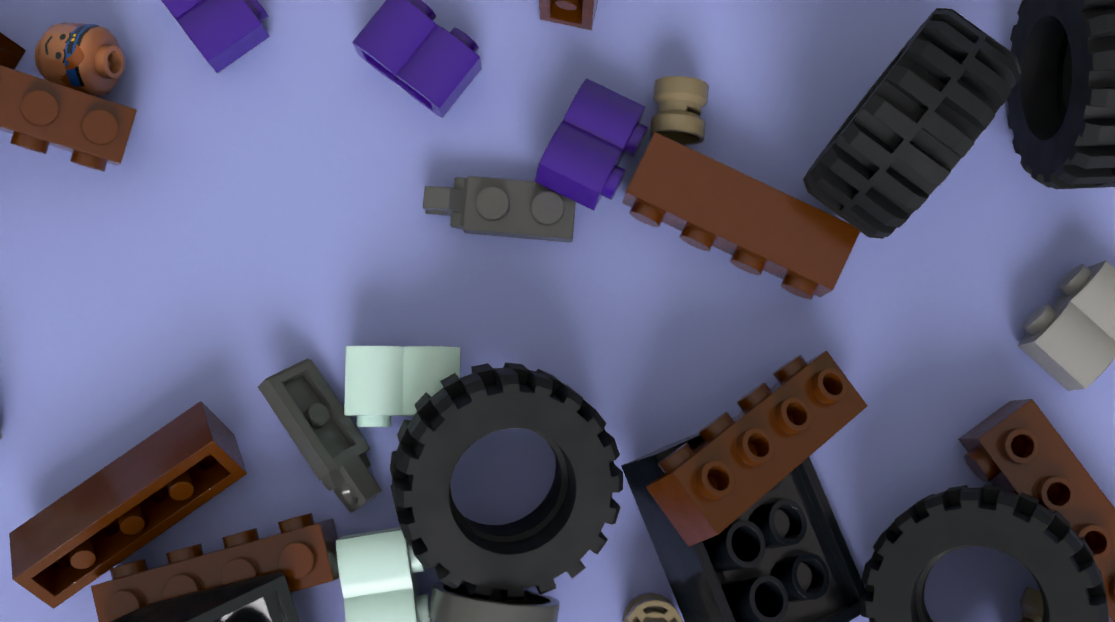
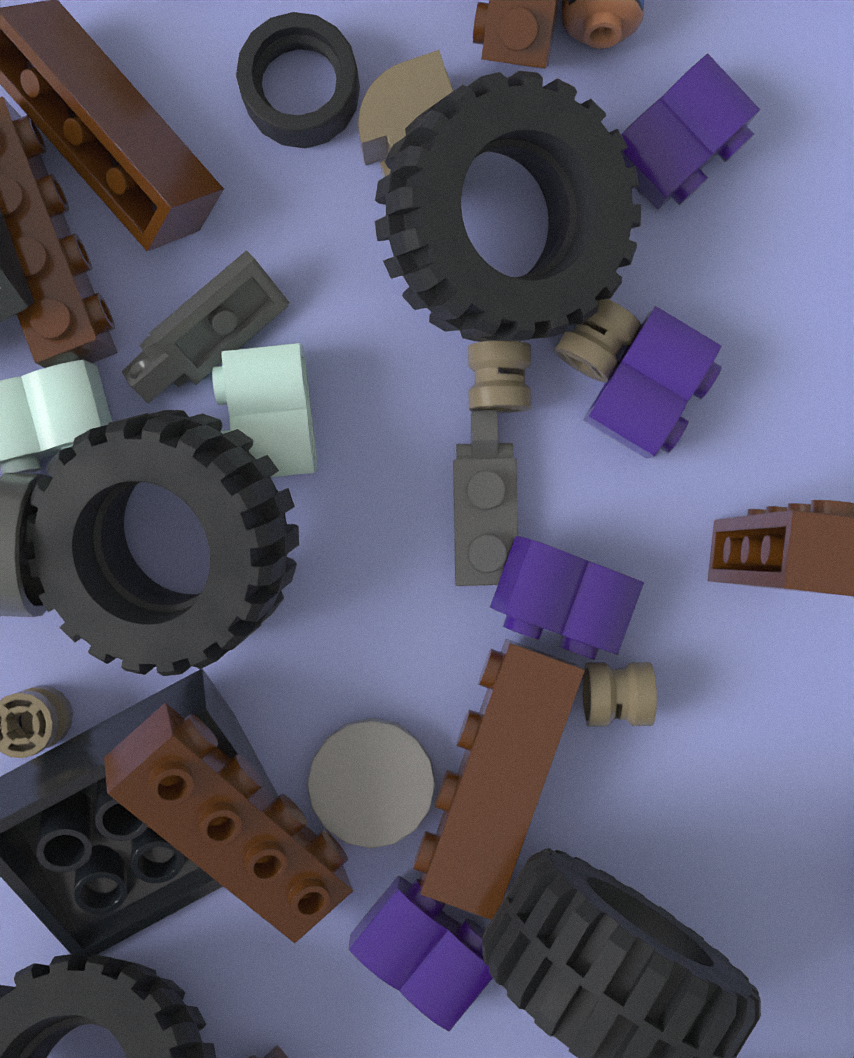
camera: 80 degrees right, 5 degrees up
none -> black tyre [236,12,360,148]
none -> light grey tile [308,718,435,848]
none -> dark purple brick [348,875,493,1032]
none -> dark tan brick [358,50,453,178]
none -> black tyre [375,71,642,342]
none -> dark tan wheel [468,341,532,413]
none -> dark tan wheel [554,299,642,383]

